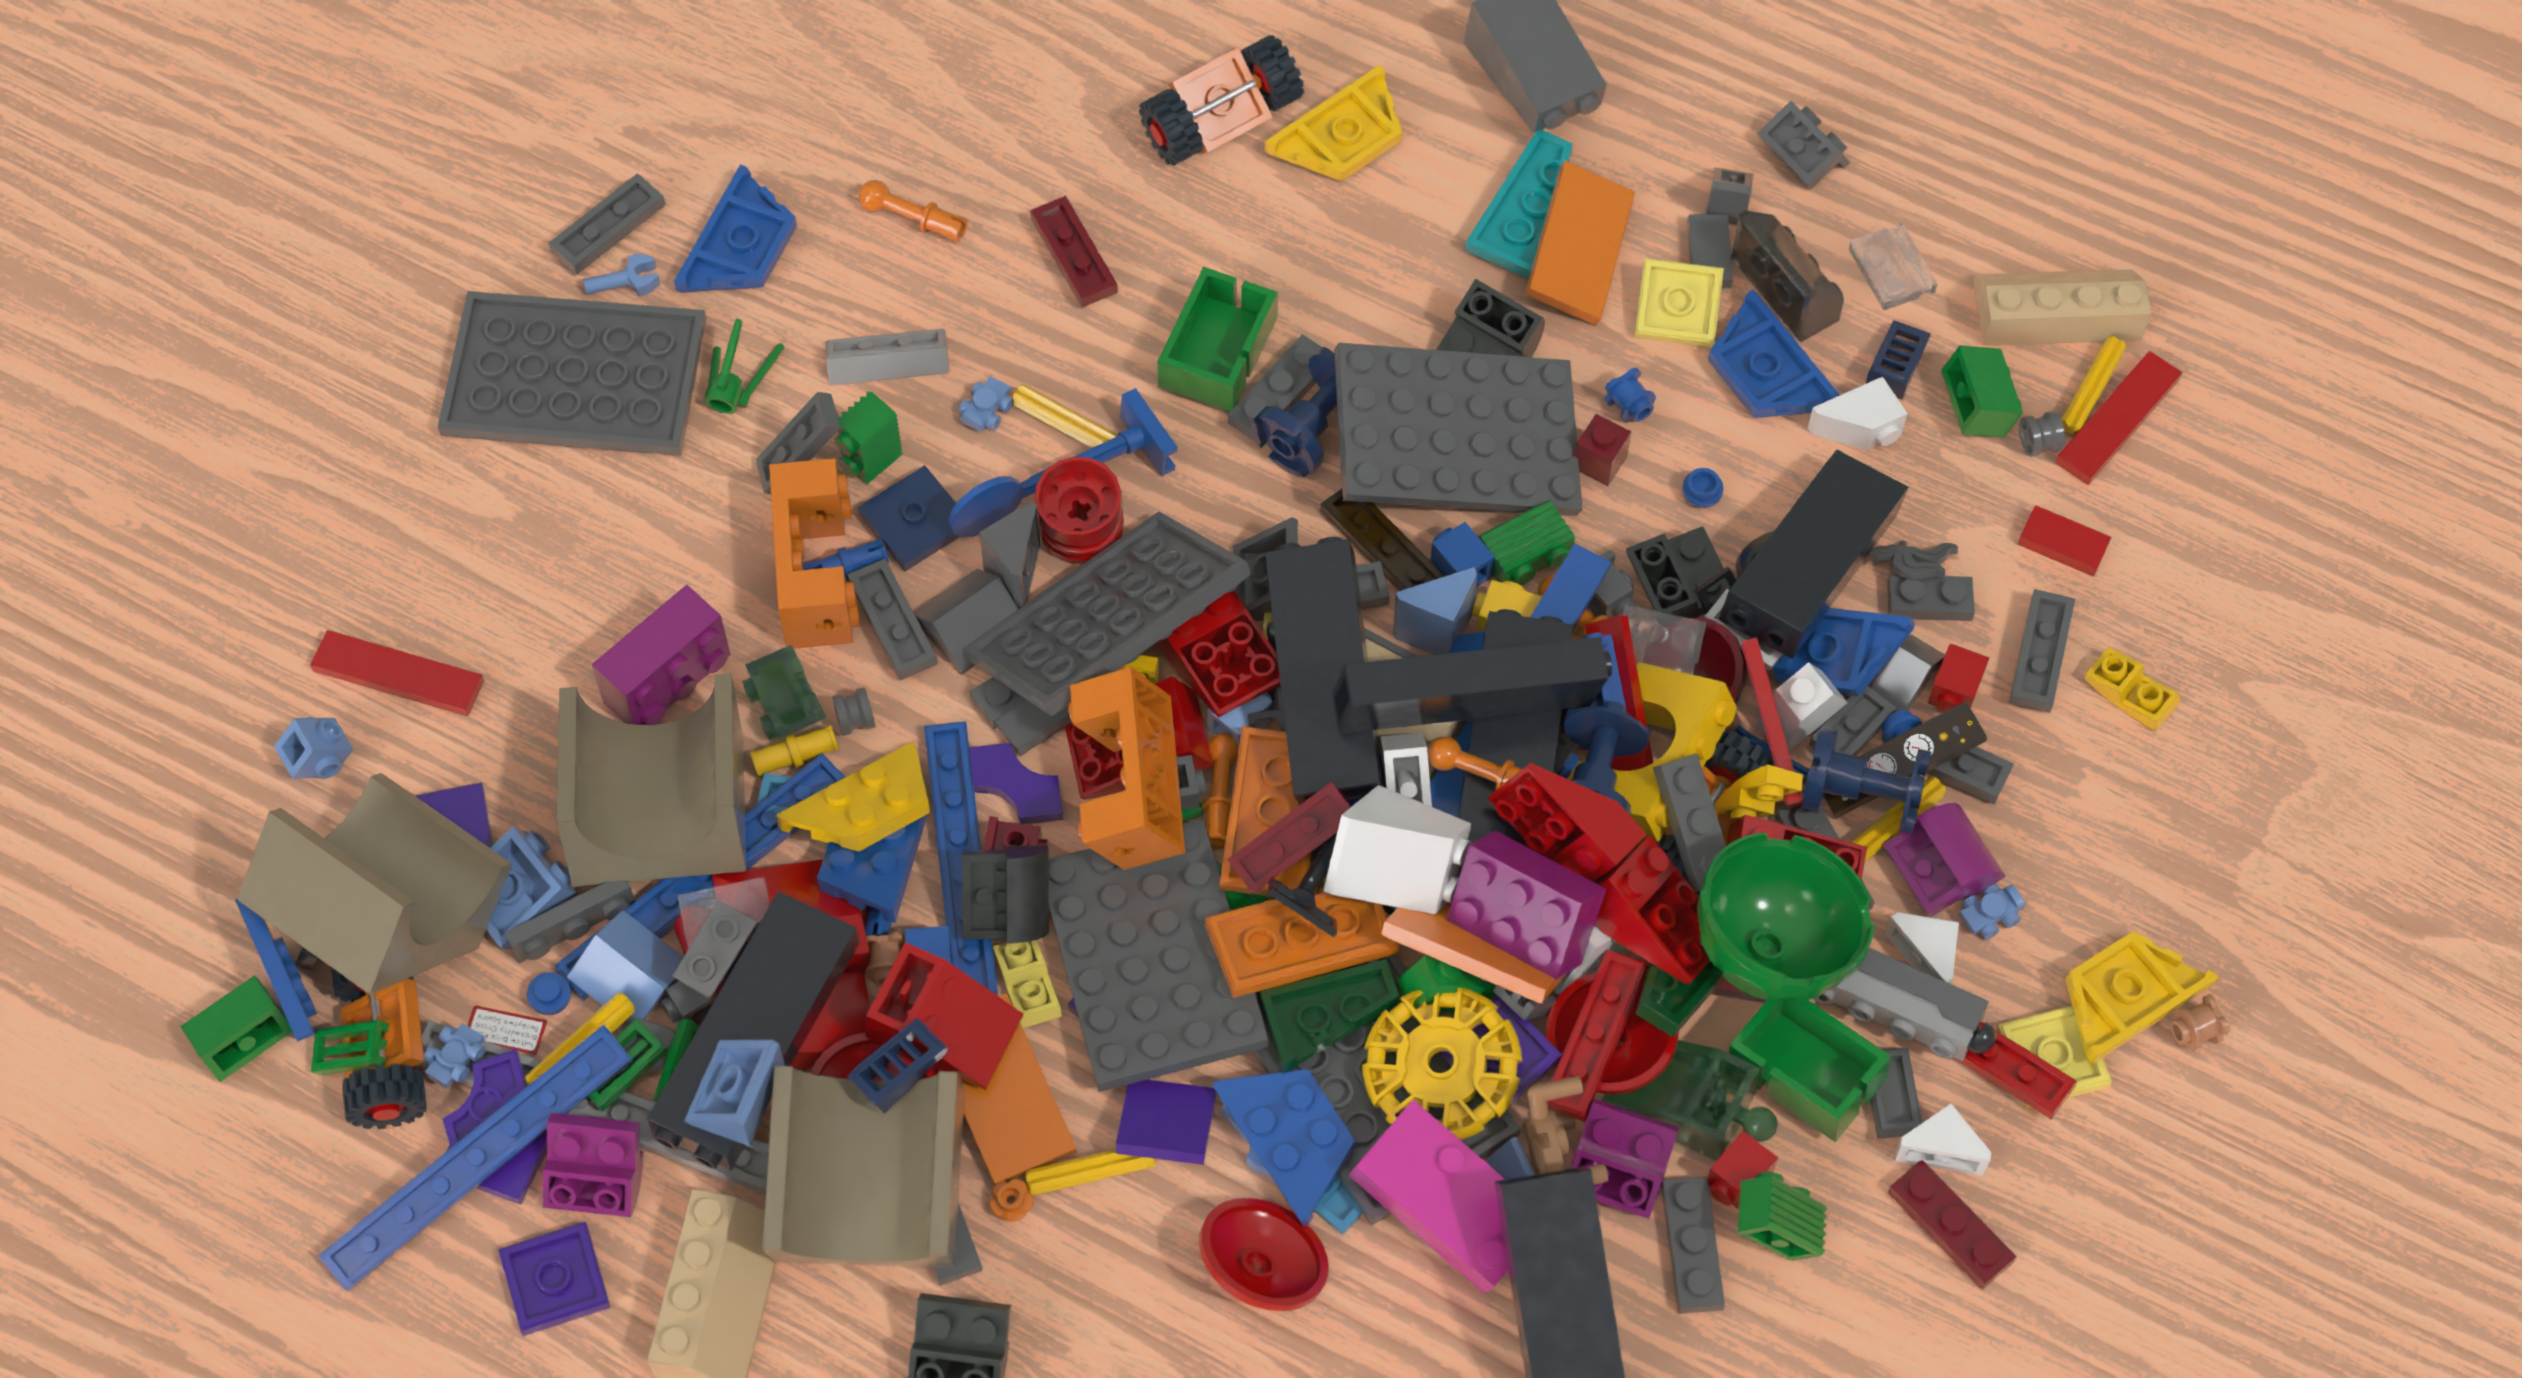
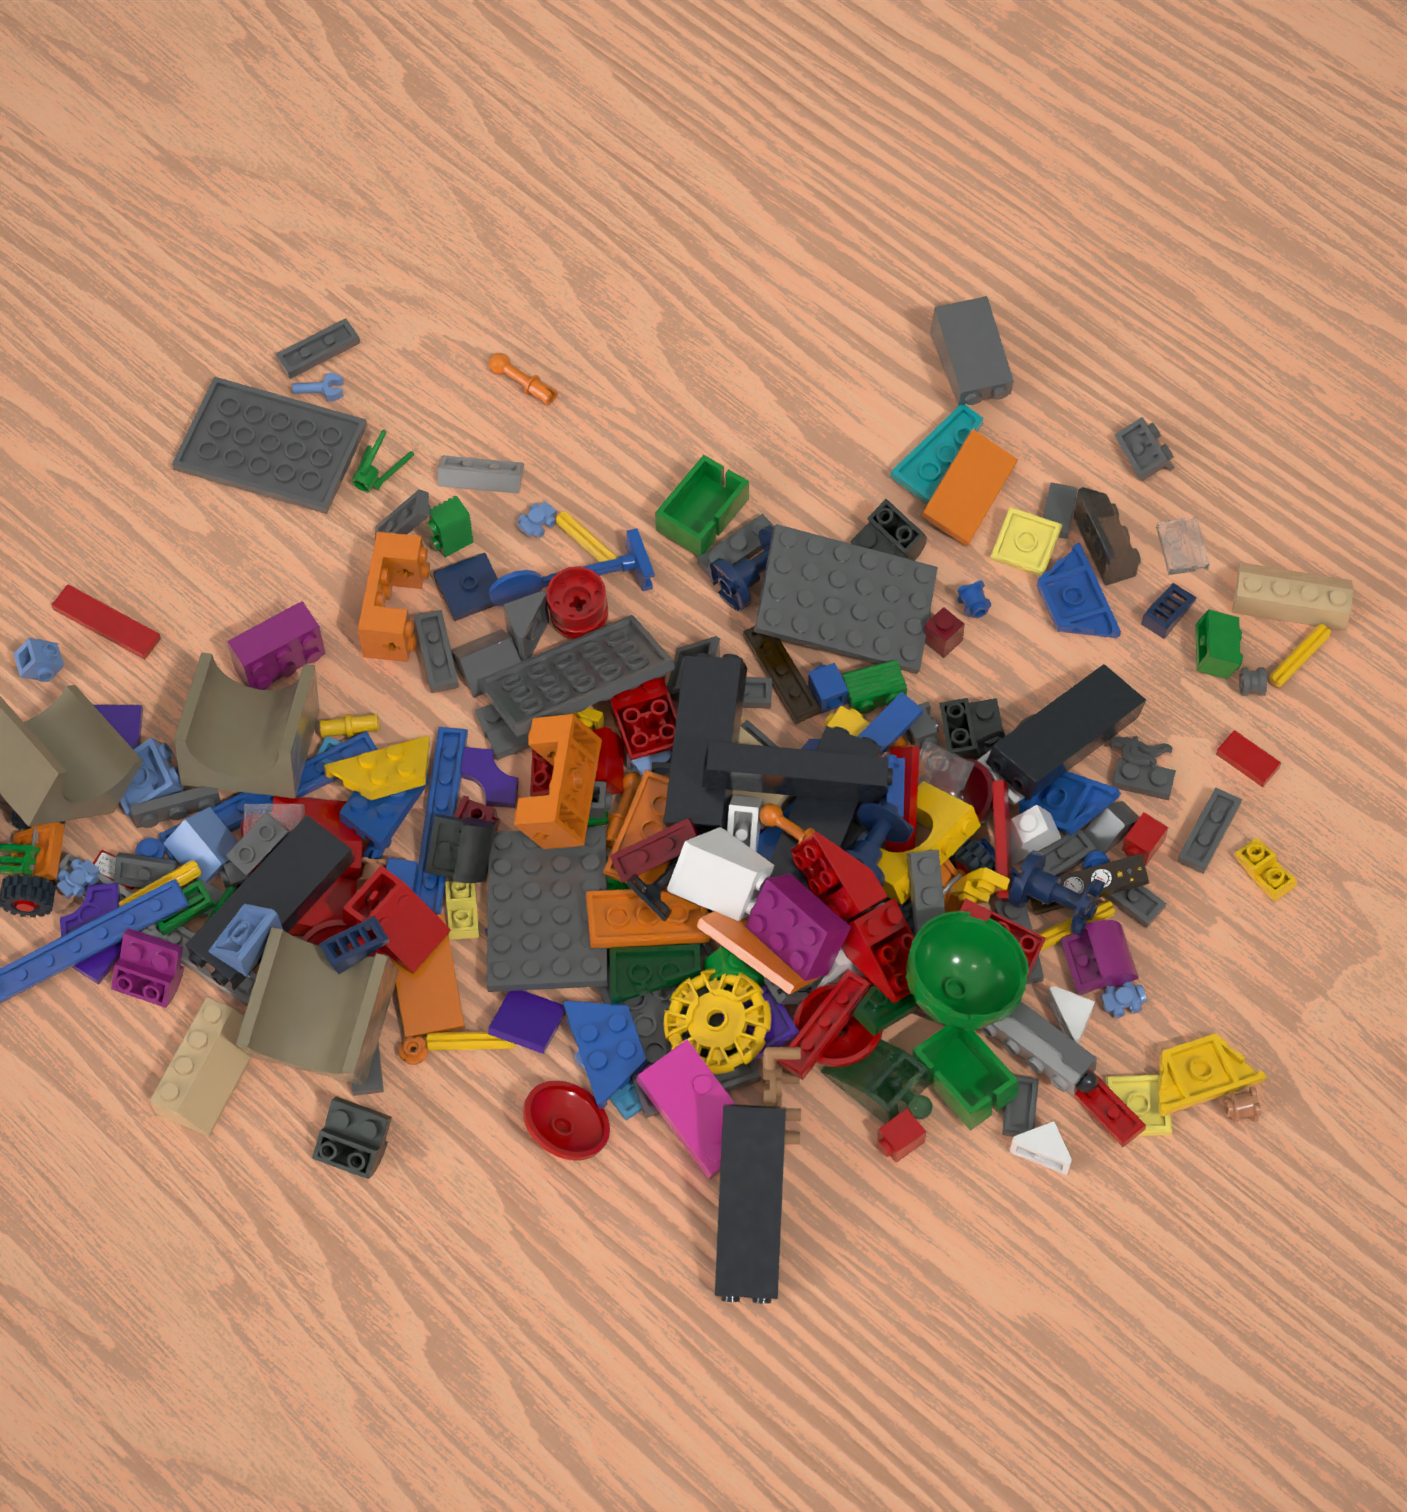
camera: 15 degrees right, 0 degrees up
dark purple tile [498,1221,611,1336] -> none
blue wing [674,164,797,292] -> none
clear green cylinder [741,645,826,740] -> none
blue pin [803,538,889,580] -> none
dark grey wheel [832,687,876,736] -> none
dark red plate [1030,196,1118,308] -> none
plate [1139,35,1304,166] -> none
yellow wing [1265,65,1402,181] -> none
medium blue slope [1393,567,1477,655] -> none
medium blue slope [1486,1137,1535,1179] -> none
magenta brick [1571,1099,1680,1219] -> none
dark grey plate [1661,1177,1725,1314] -> none
blue plate [1682,468,1723,508] -> none
dark grey slope [1706,167,1753,226] -> none
green brick [1737,1172,1828,1261] -> none
white slope [1807,377,1908,450] -> none
dark red plate [1888,1160,2017,1290] -> none
red tile [2055,350,2183,485] -> none
none -> dark grey plate [114,852,177,888]

